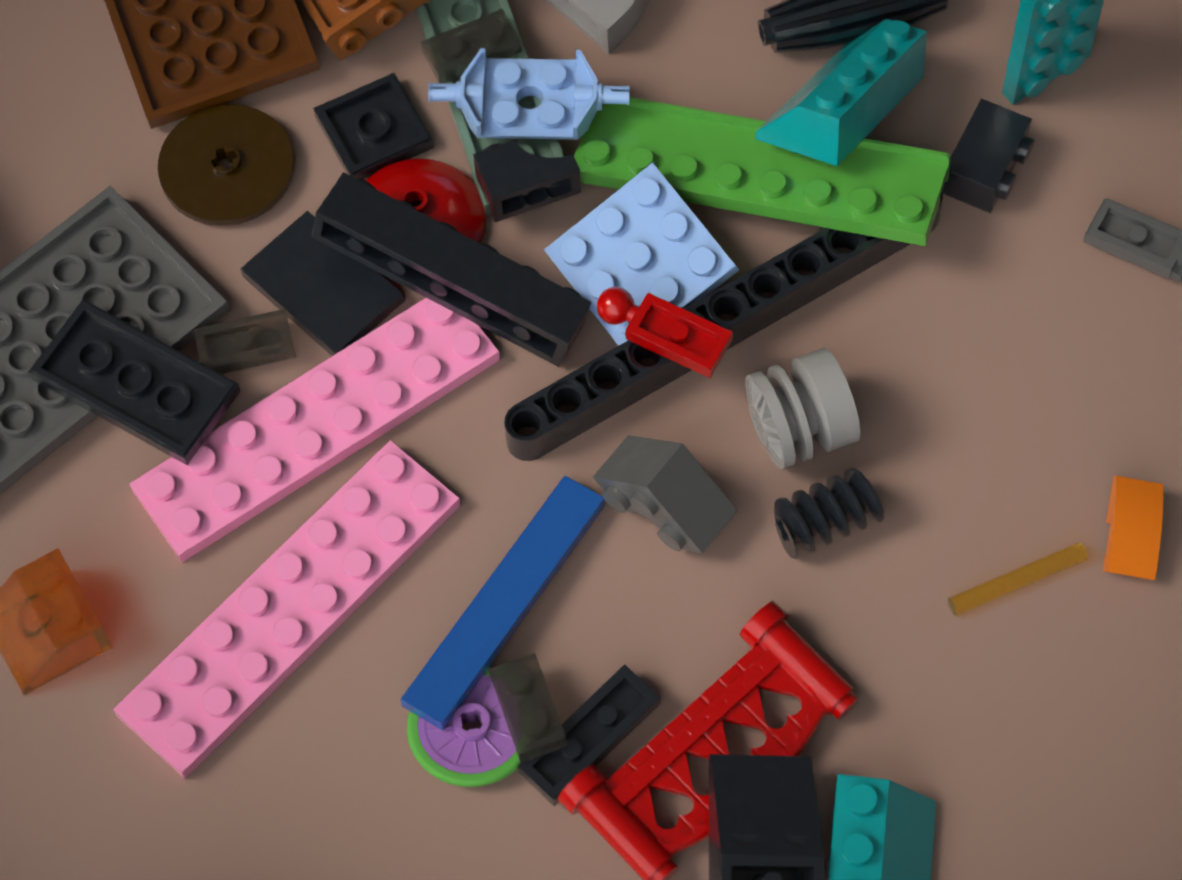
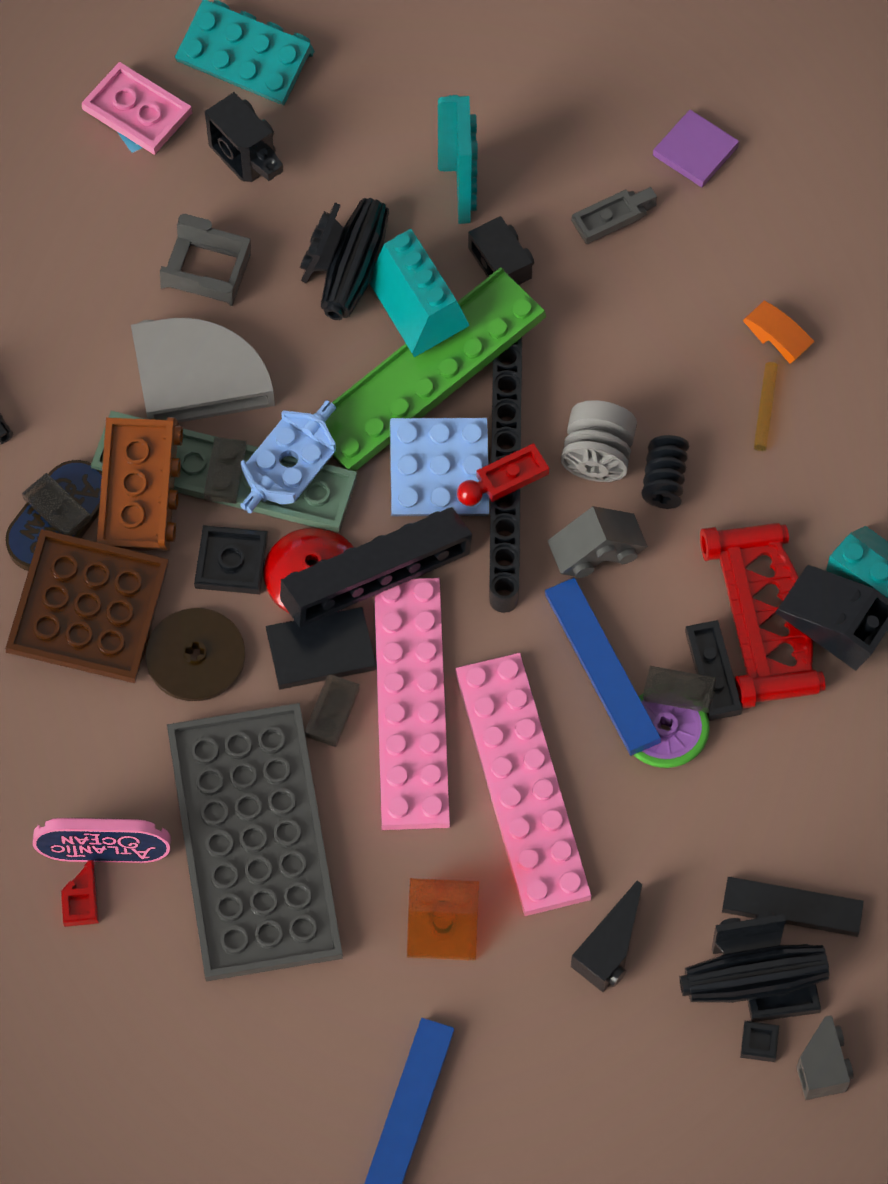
camera: 60 degrees left, 0 degrees up
black tile [28,299,241,465] -> none
black arch [473,140,581,223] -> none
none -> black slope [571,880,642,992]

